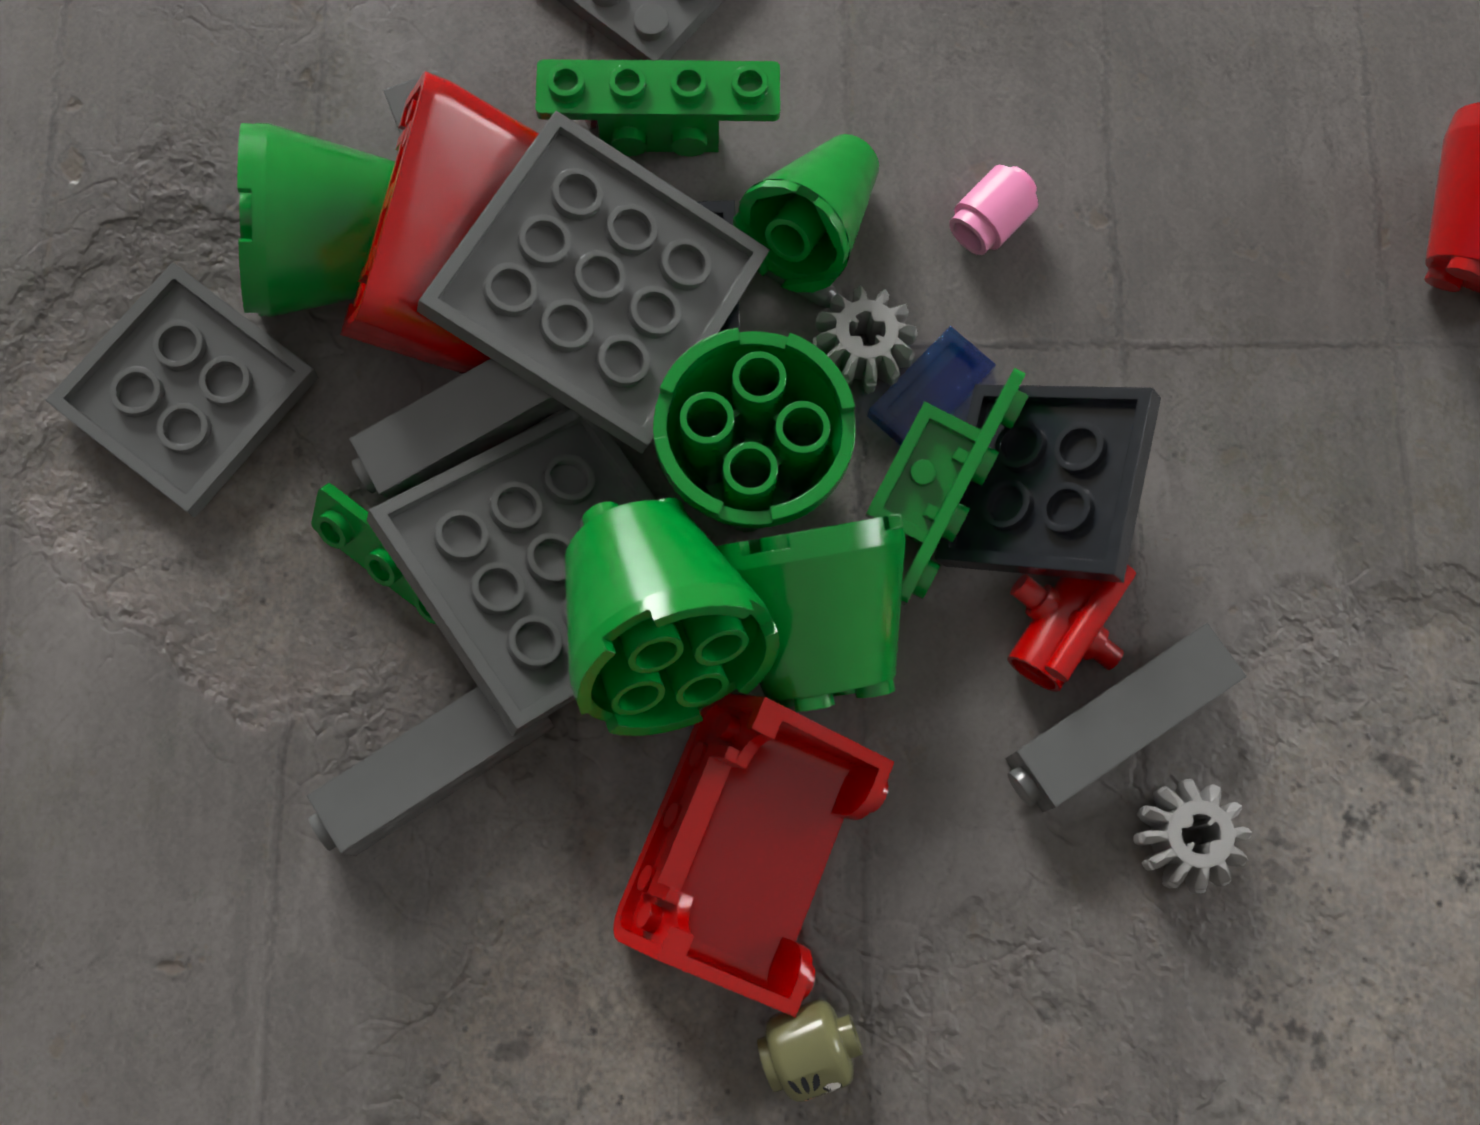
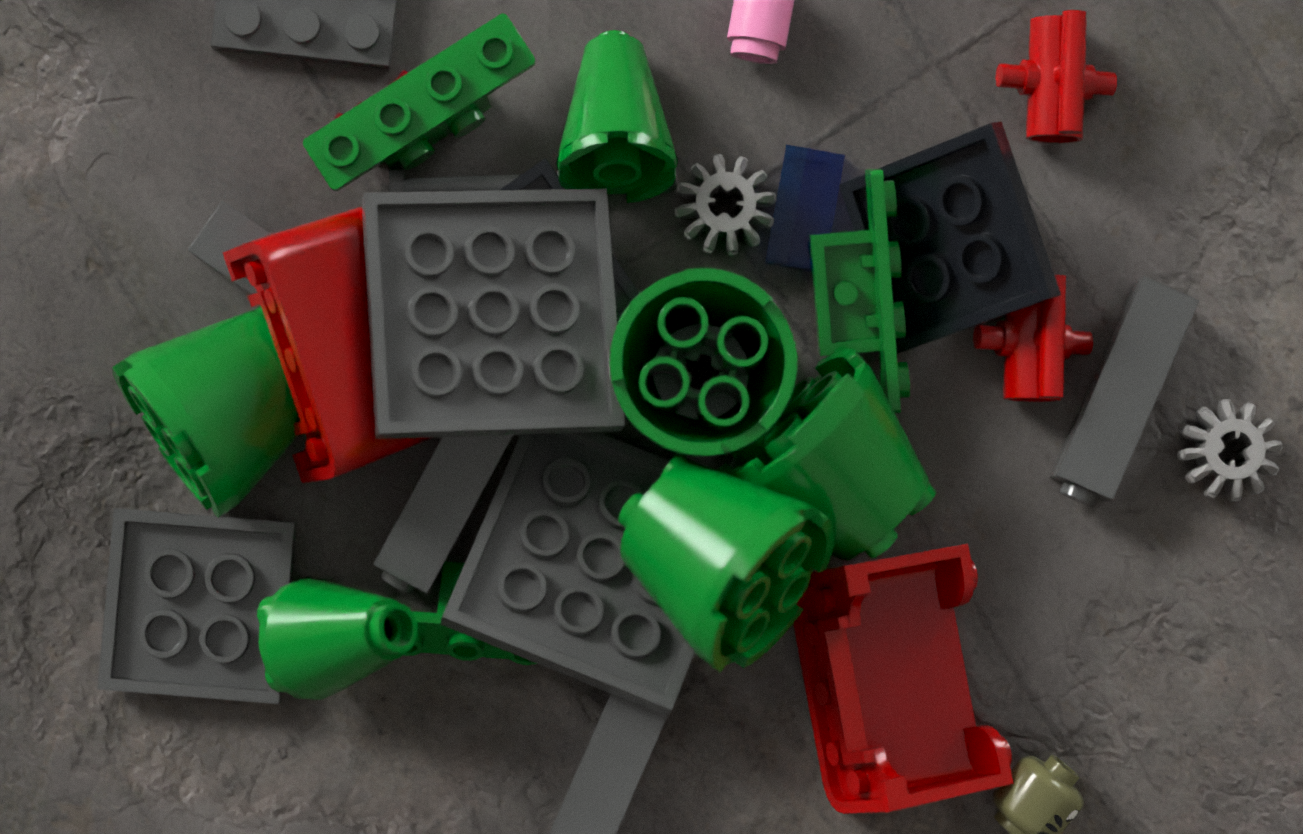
camera: 30 degrees left, 10 degrees up
none -> green cone [257,578,418,700]
none -> red pin [995,10,1117,143]

